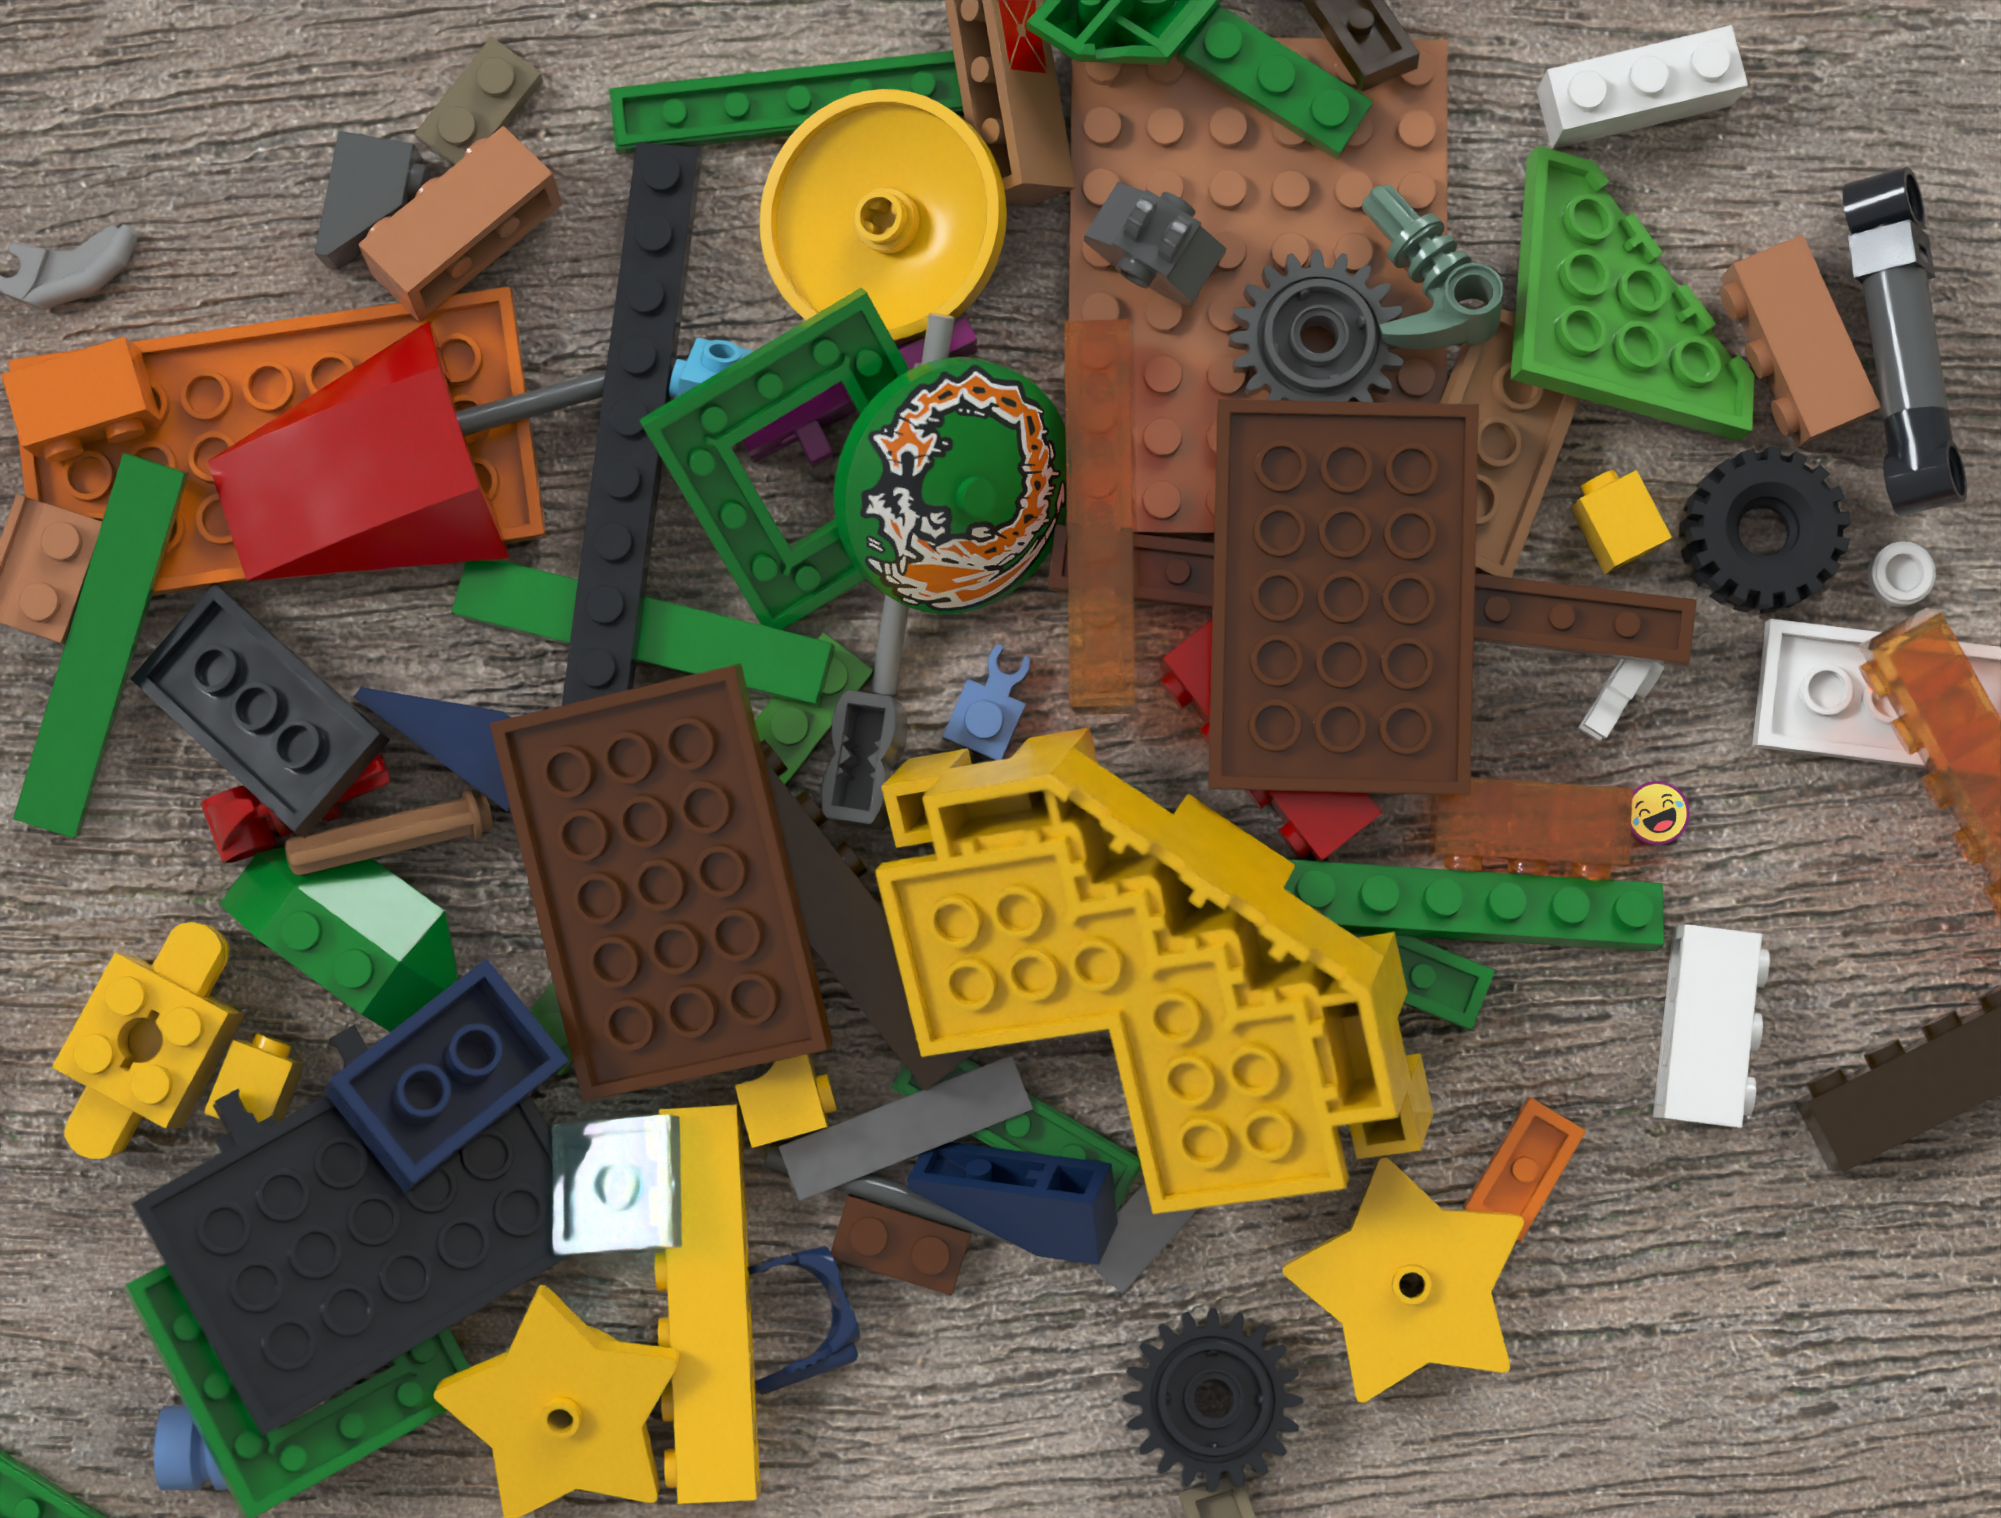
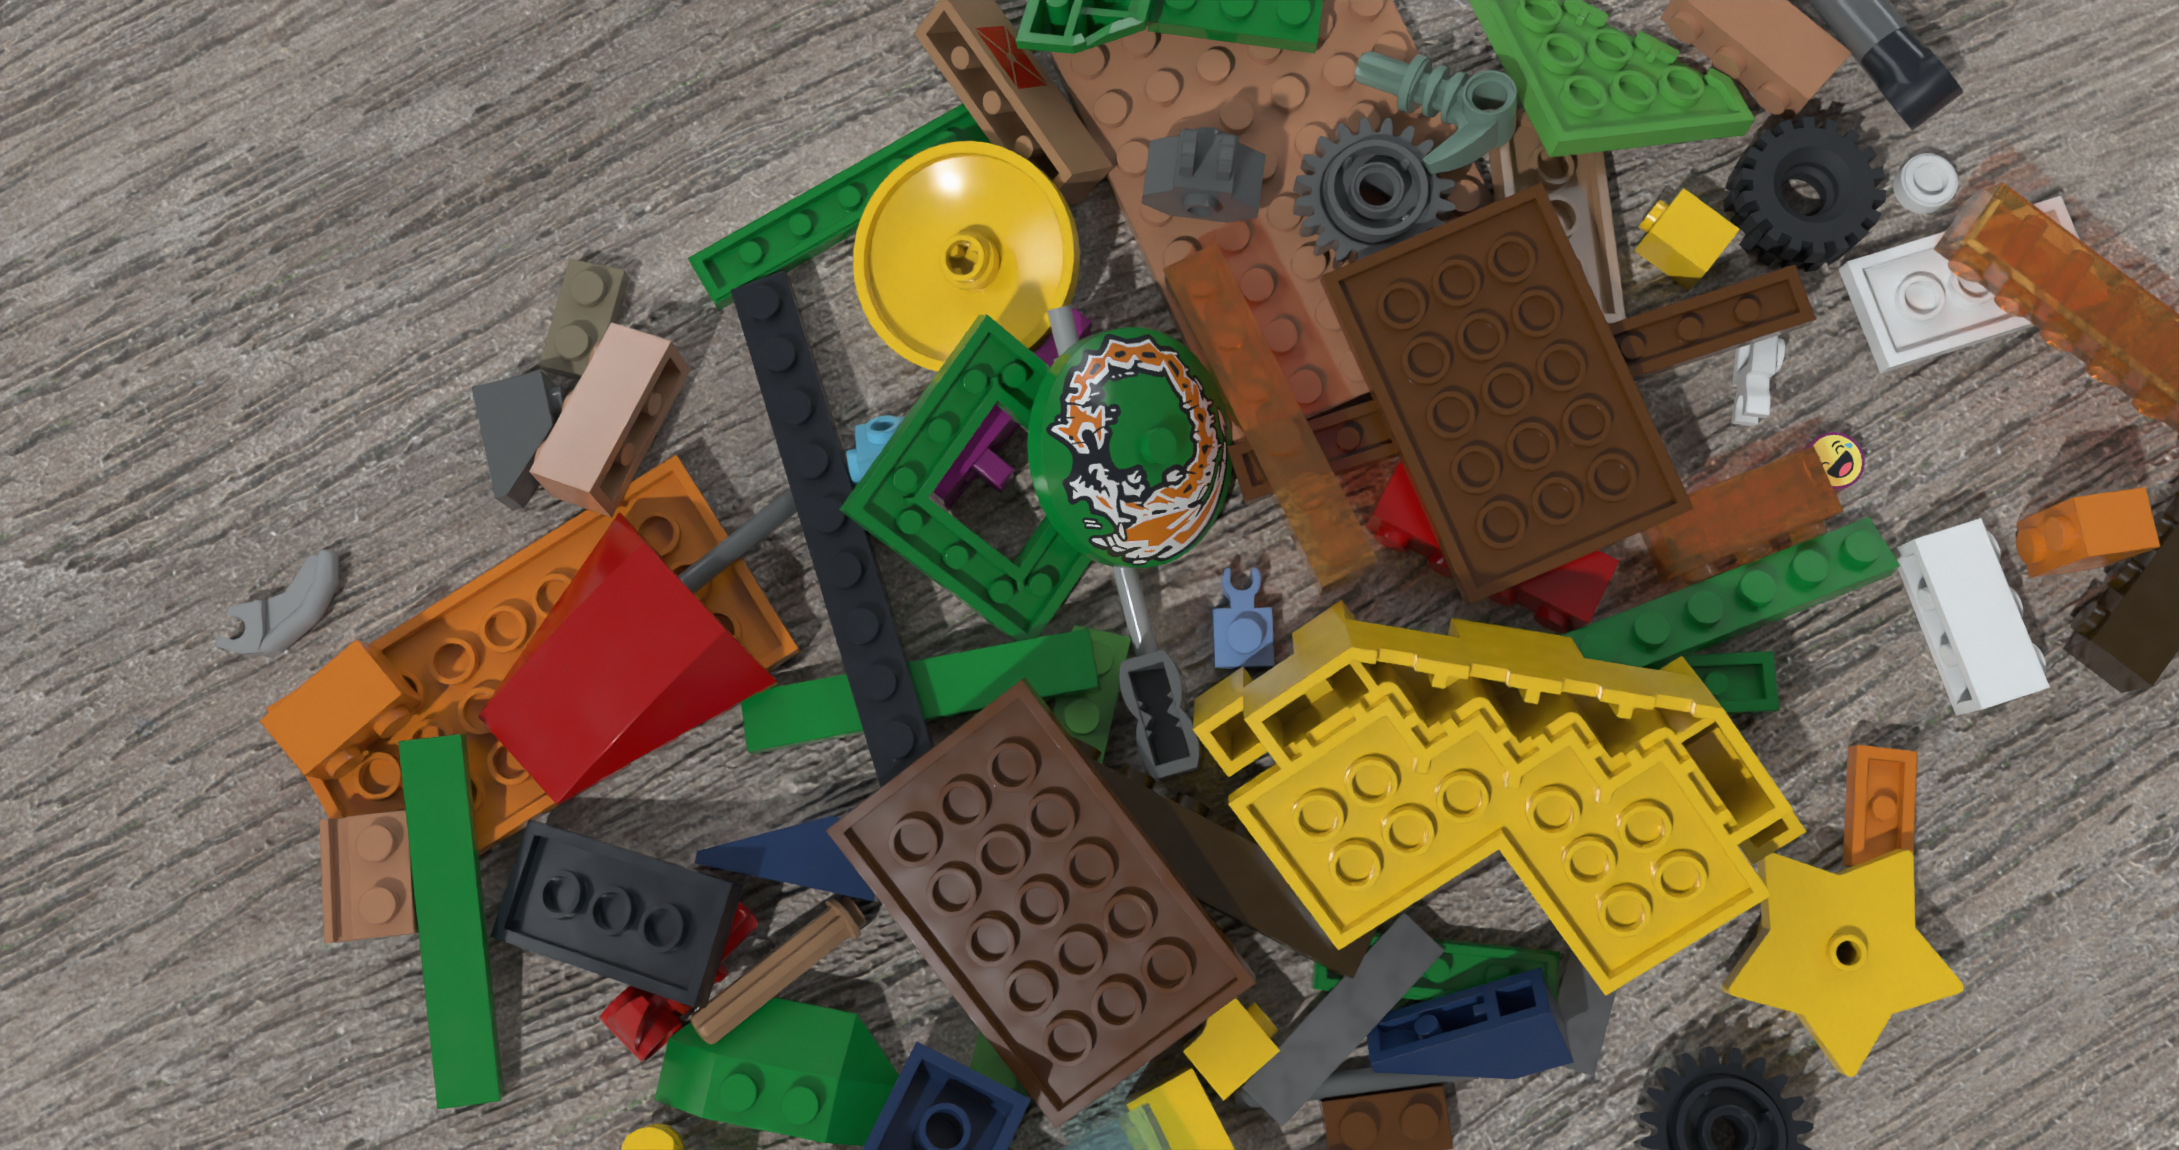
camera: 25 degrees left, 5 degrees down
none -> orange brick [2016,487,2160,578]

